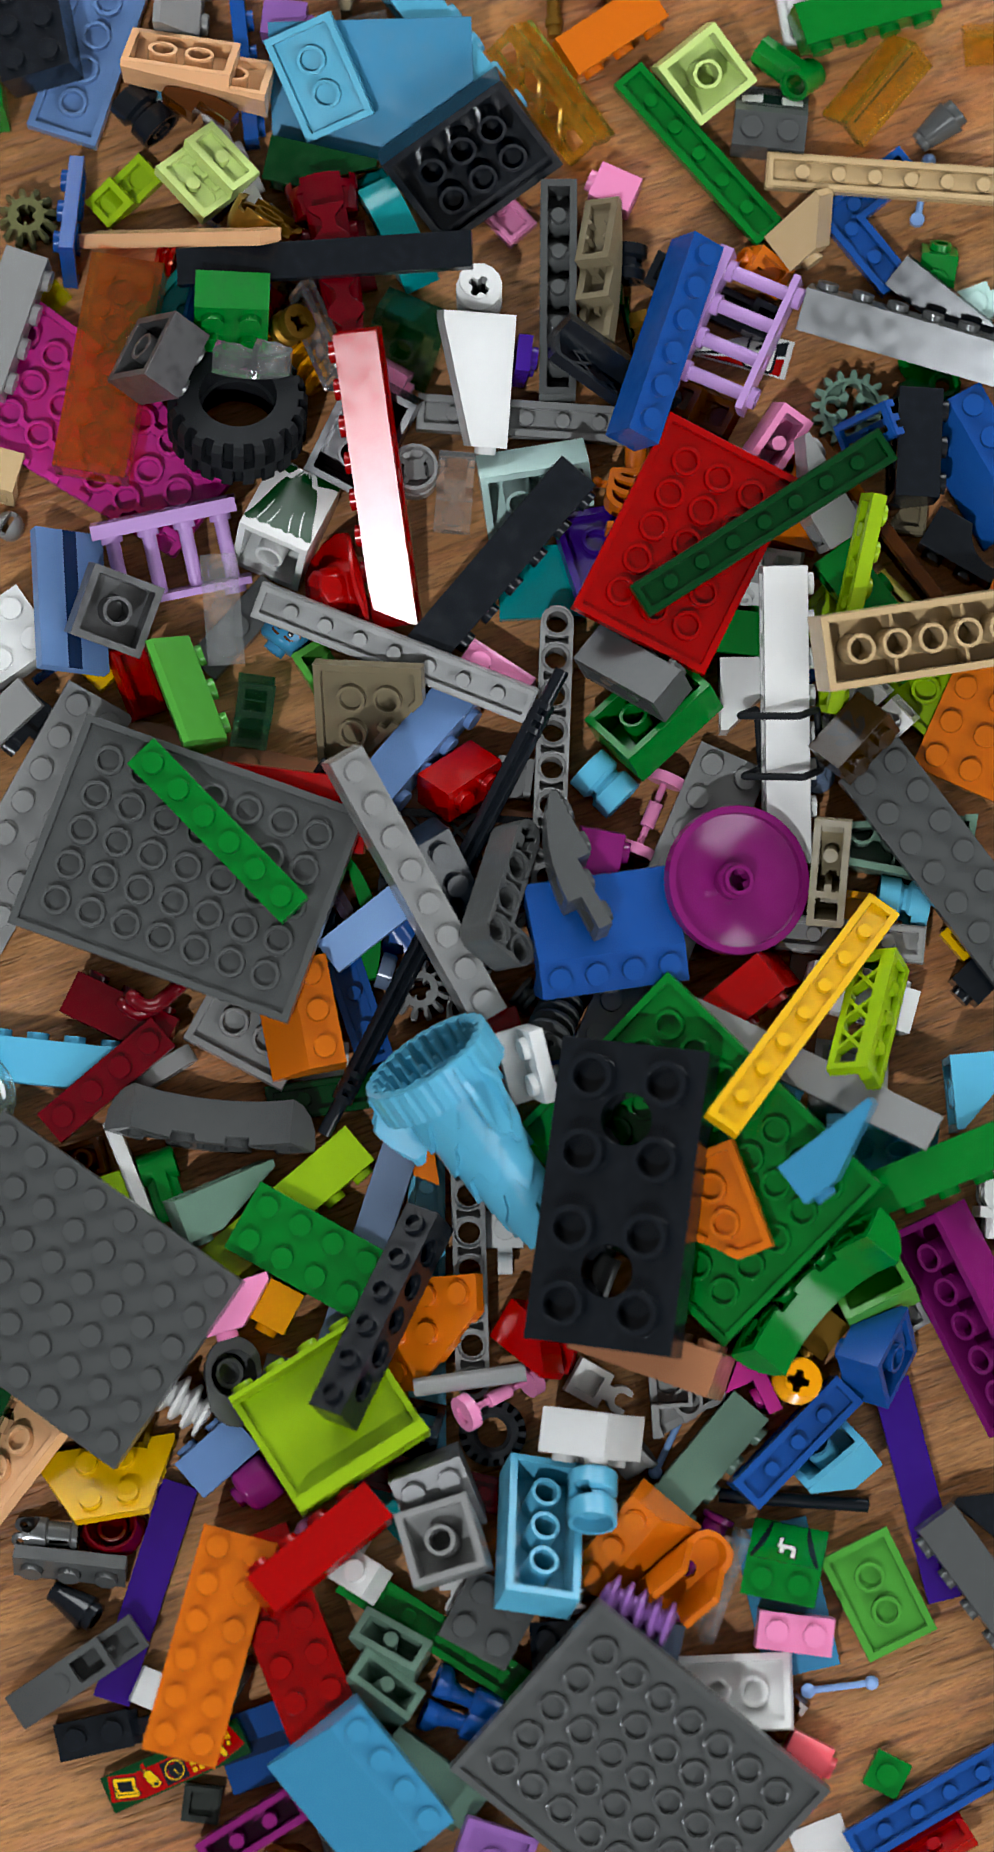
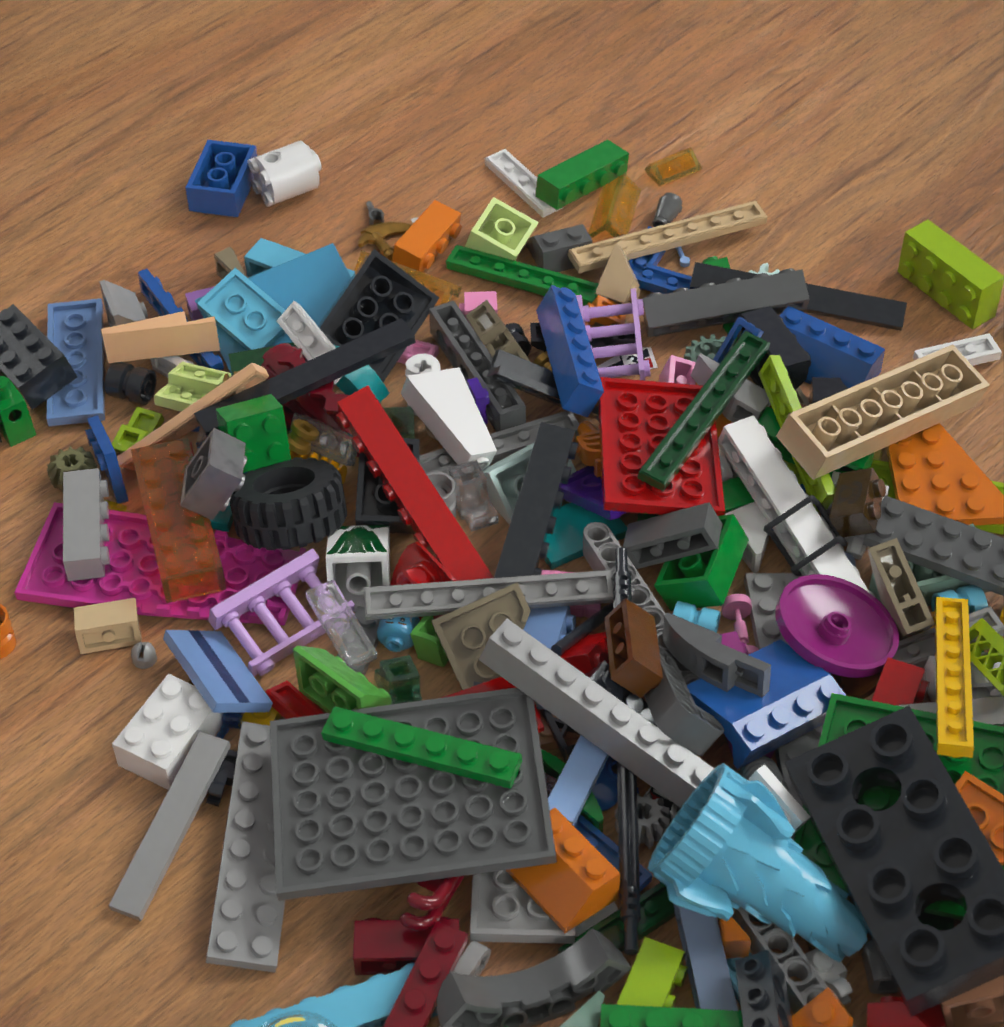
camera: 25 degrees left, 35 degrees down
flat silver brick [64,562,165,659] -> none
reddish brown slope [161,86,239,132] -> none
clear slope [212,338,293,379] -> none
sand blue tile [374,952,398,991] -> none
green piece [750,35,826,101] -> none
none -> white tile [277,301,341,384]
none -> black bar [551,603,613,656]
none -> reddish brown brick [604,598,663,698]

